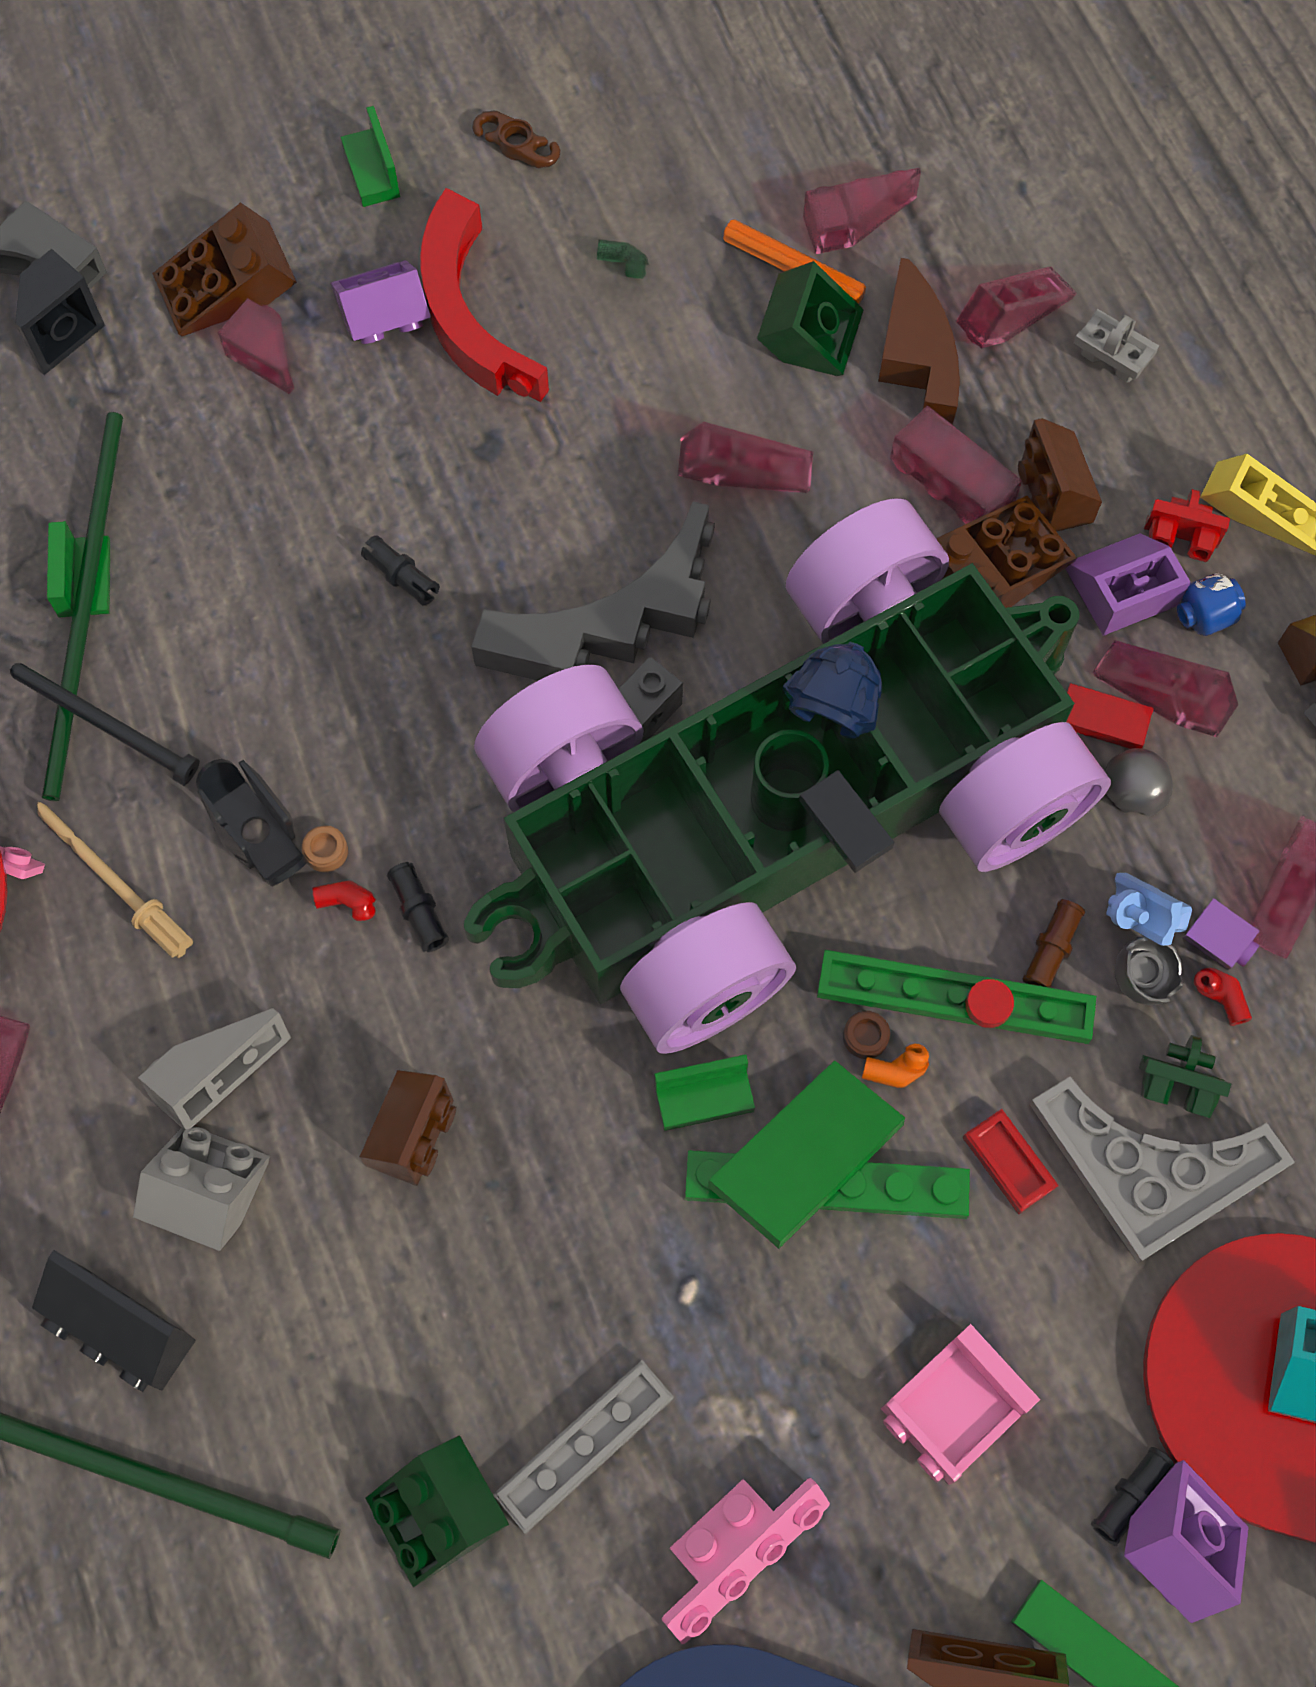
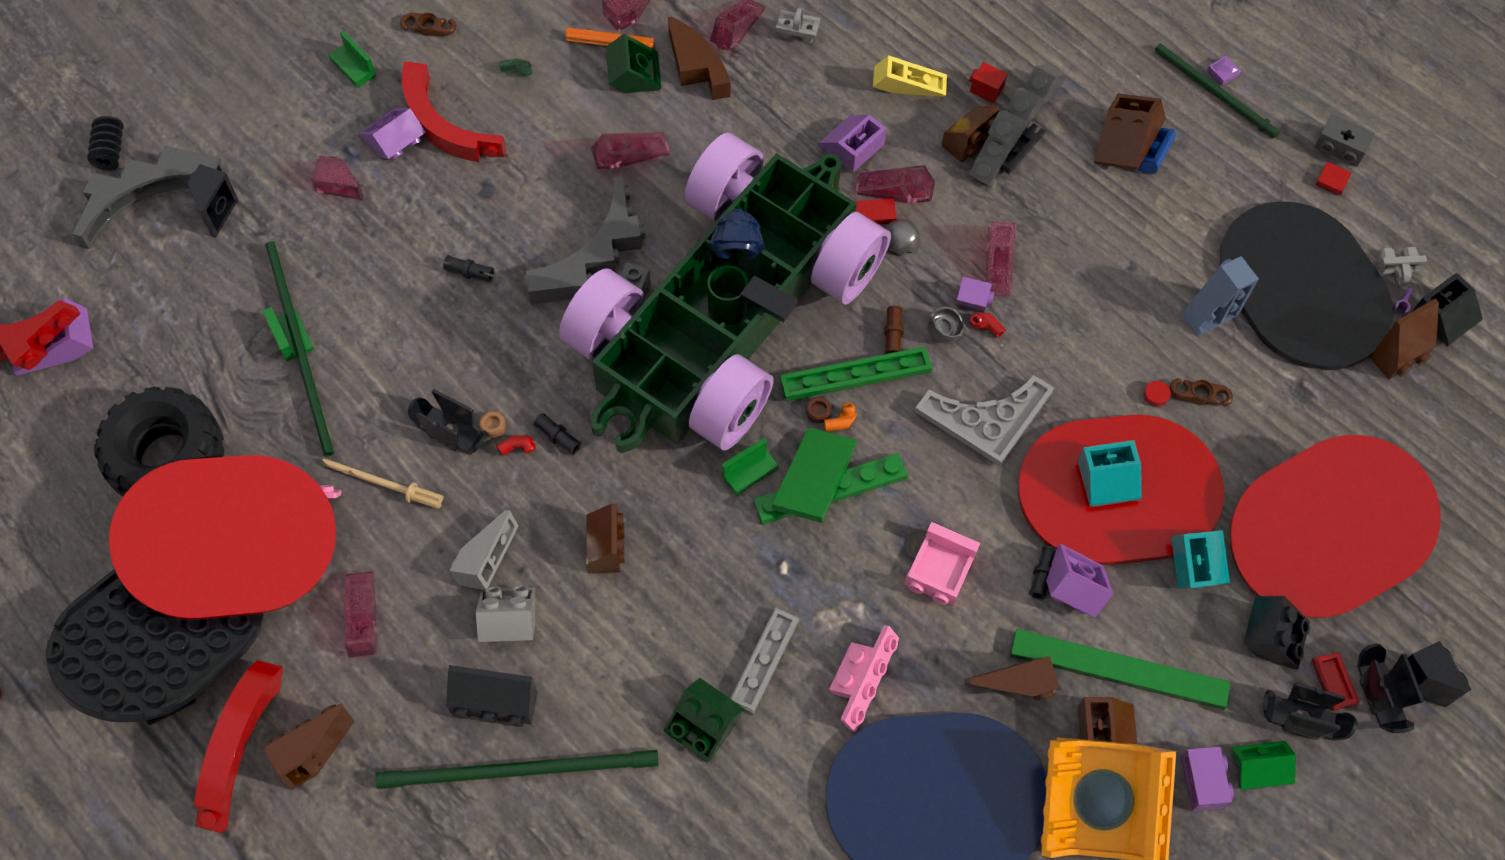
camera: 25 degrees left, 5 degrees down
black bar [10,663,200,786] -> none
reddish brown slope [152,202,297,337] -> none
clear pink brick [890,406,1022,524] -> none
reddish brown slope [936,495,1077,608] -> none
red tile [962,1109,1059,1214] -> none
red tile [966,979,1014,1028] -> none
reddish brown slope [1018,418,1102,532] -> none
light blue hips [1106,873,1192,946] -> none
dark green hips [1139,1035,1232,1118] -> none
red hips [1144,489,1230,562] -> none
blue head [1177,573,1246,636] -> none

